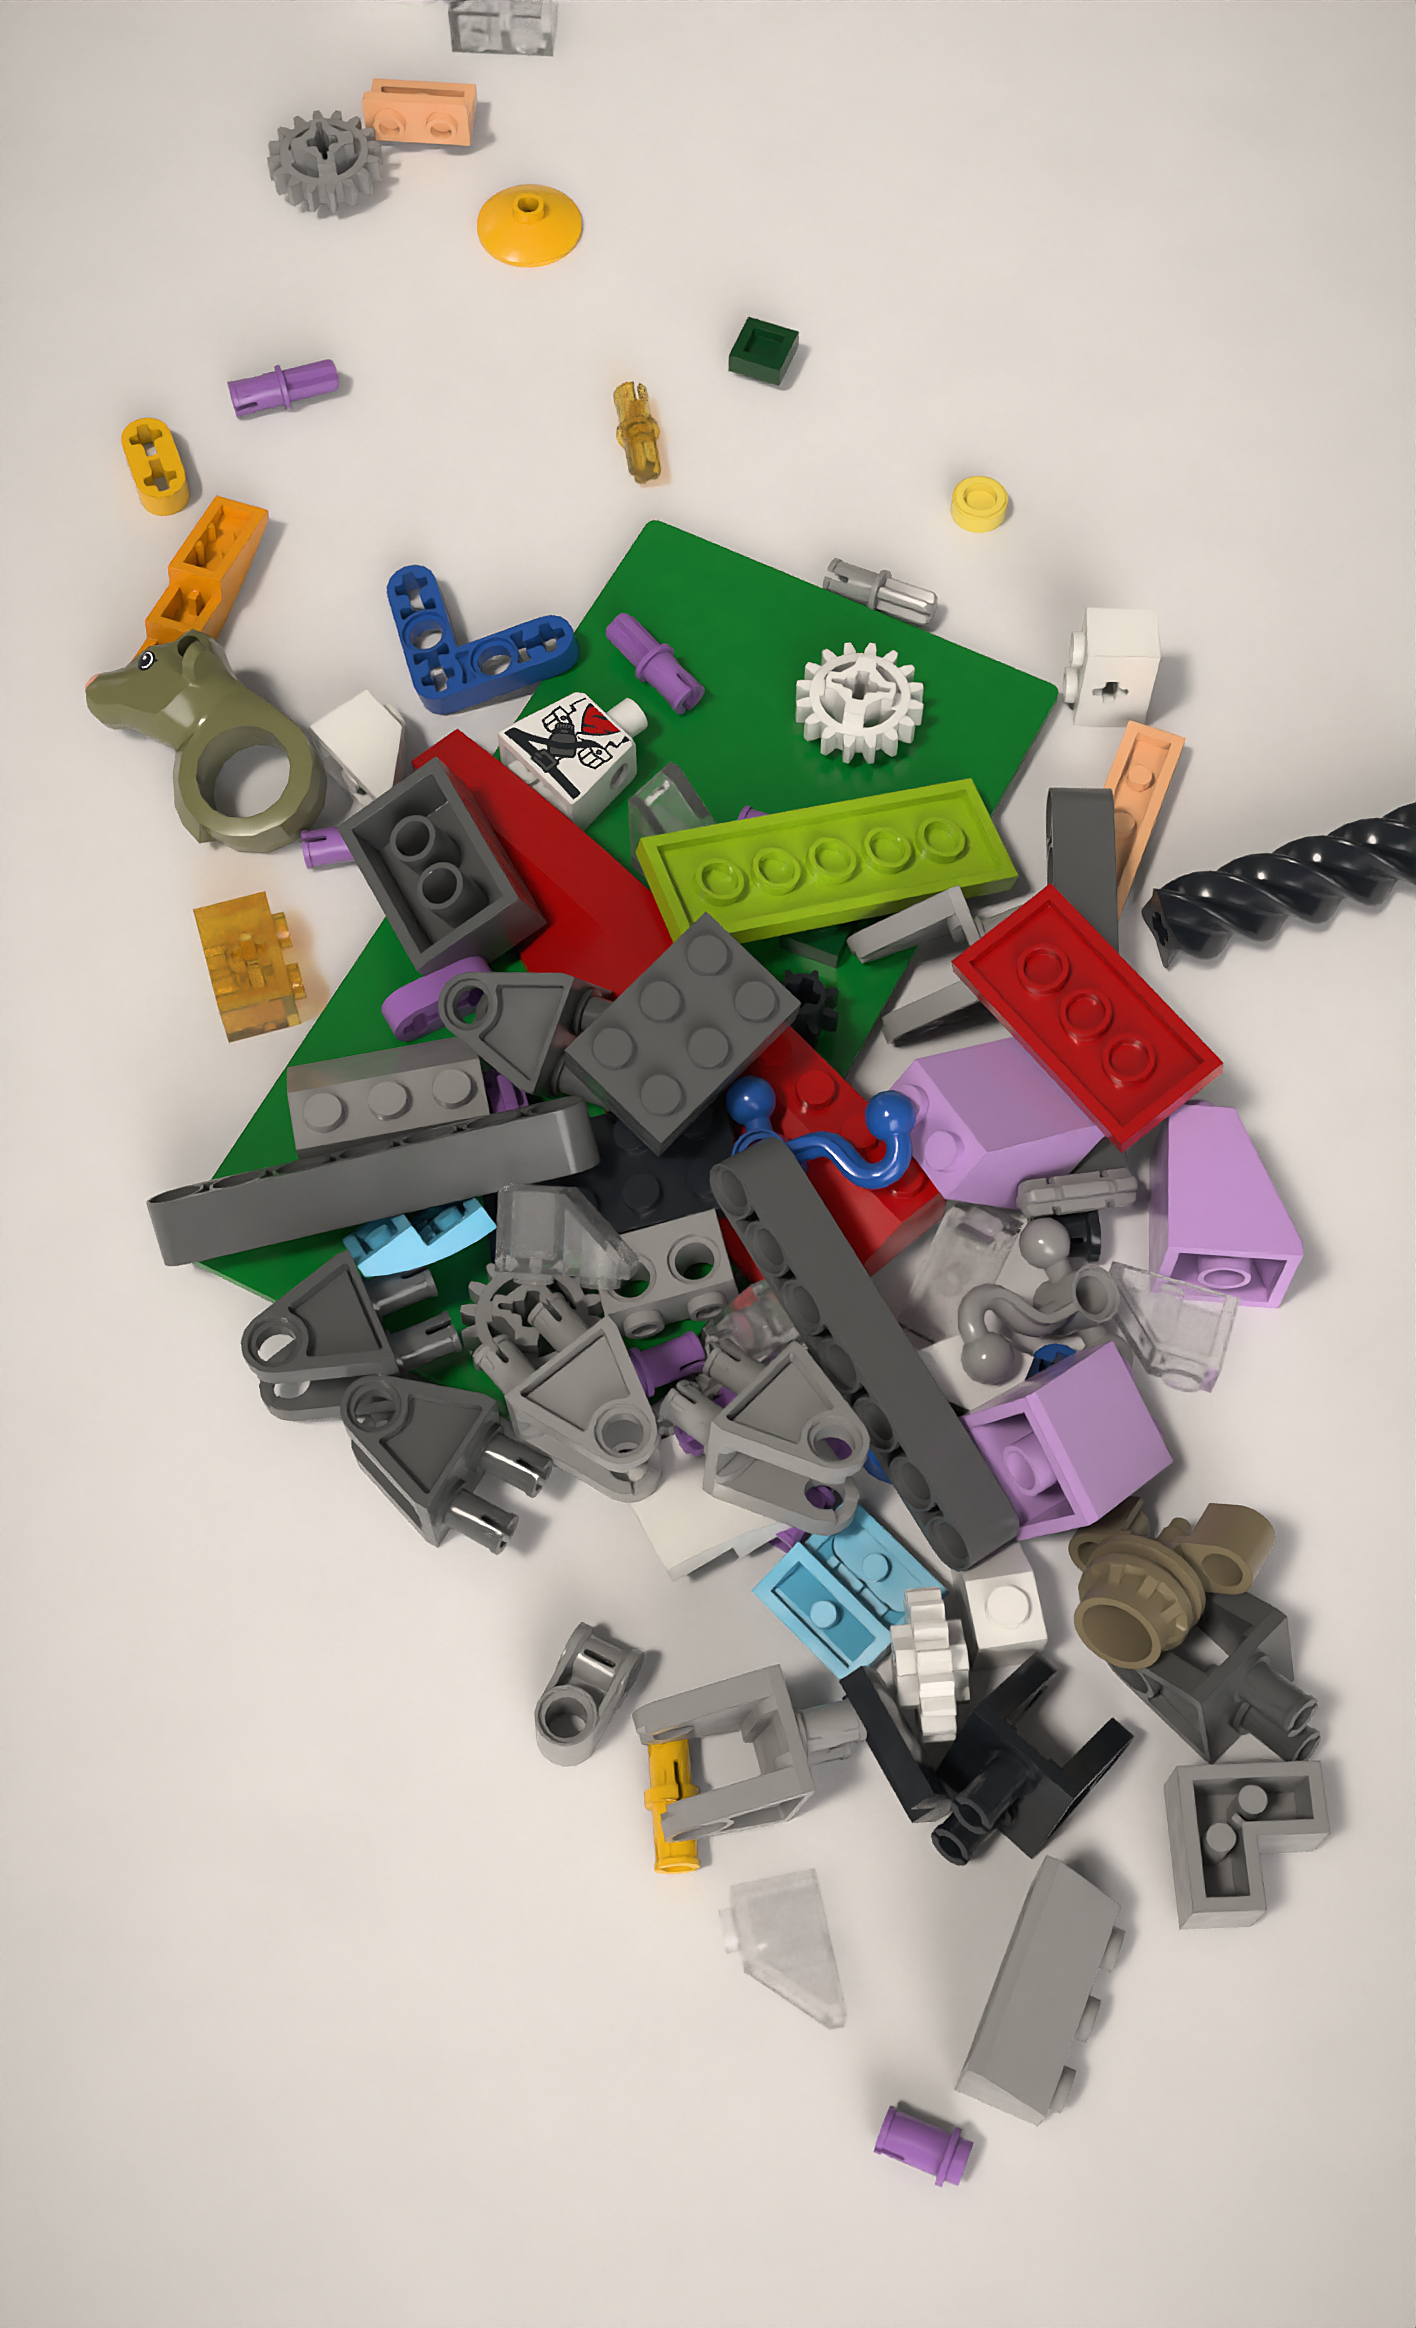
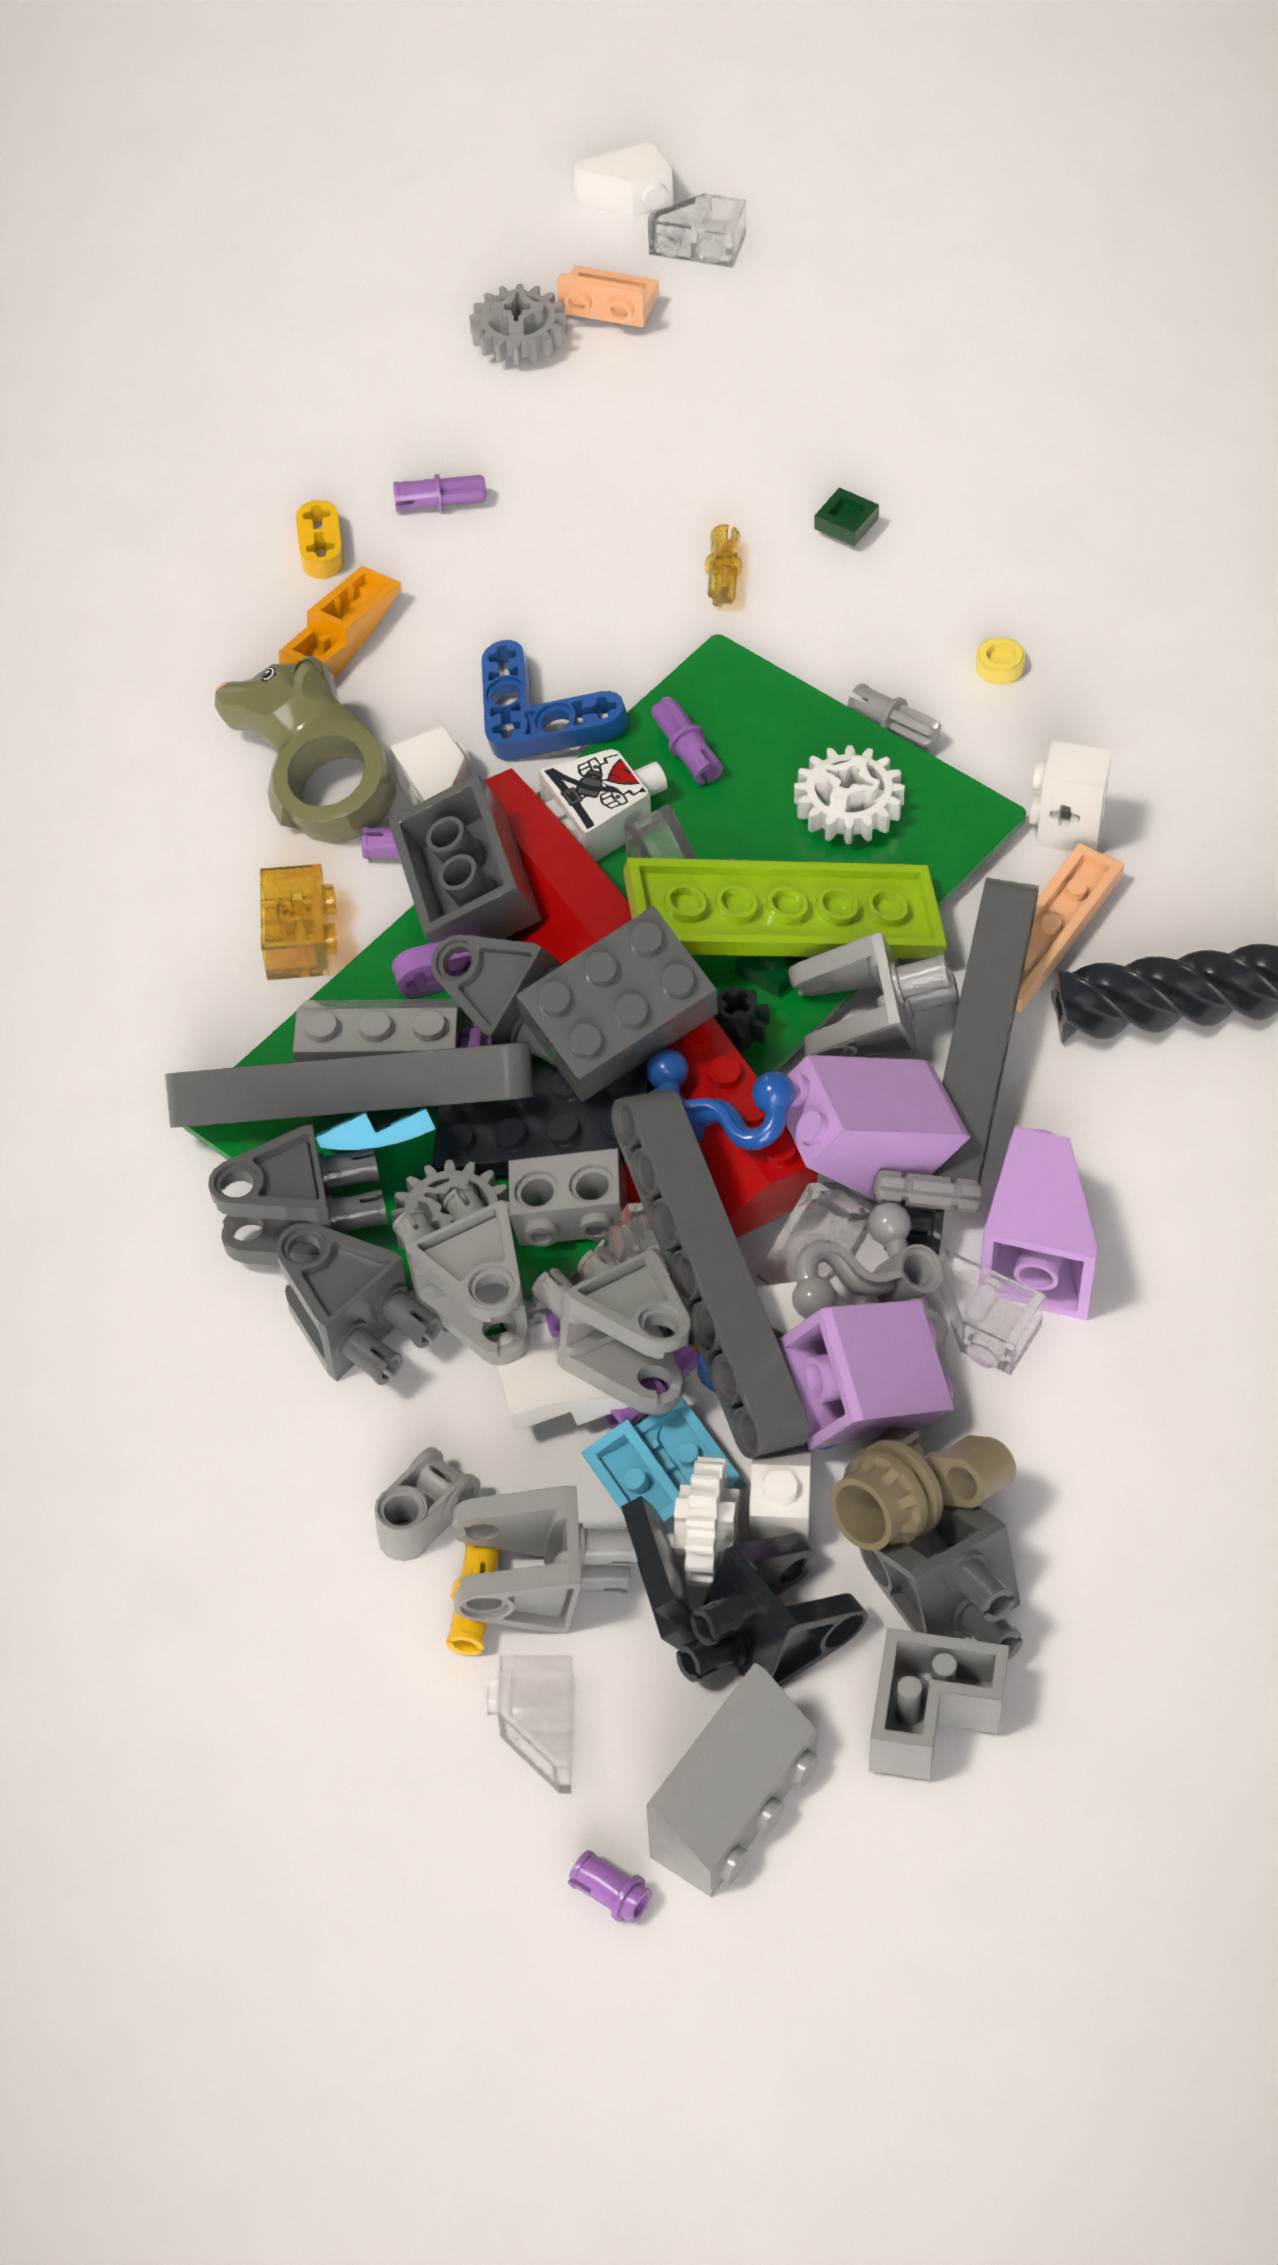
camera: 15 degrees right, 10 degrees down
yellow dish [477,184,582,267] -> none
clear slope [495,1183,639,1290] -> none
medium lavender pin [627,1331,706,1398] -> none
red plate [951,883,1223,1153] -> none

